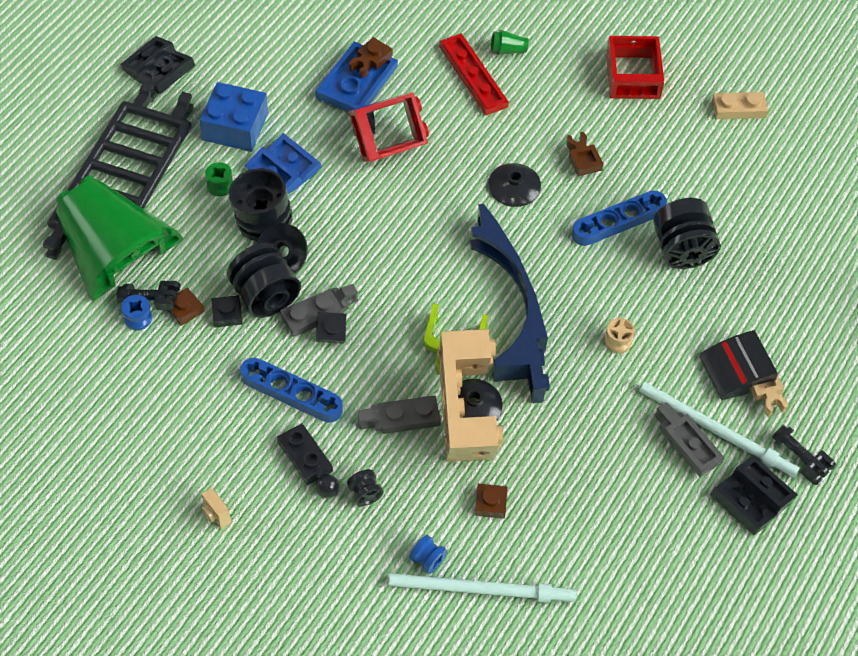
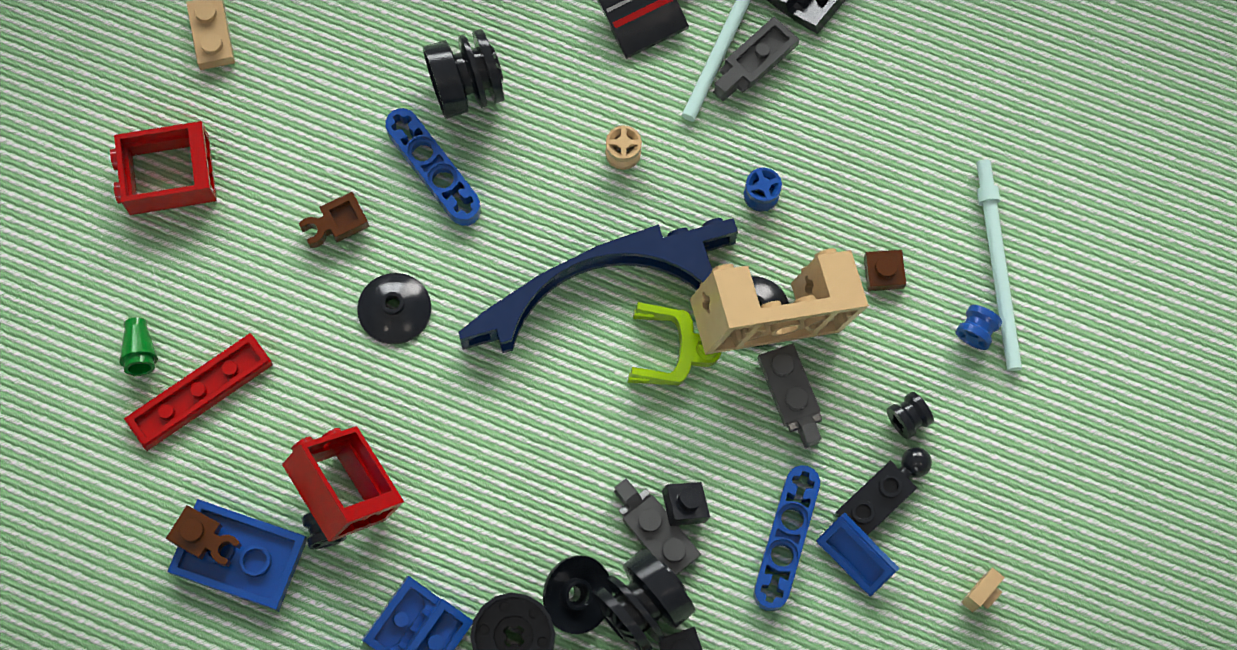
camera: 100 degrees left, 15 degrees up
none -> blue wheel [743,167,782,212]
none -> blue tile [816,513,900,597]

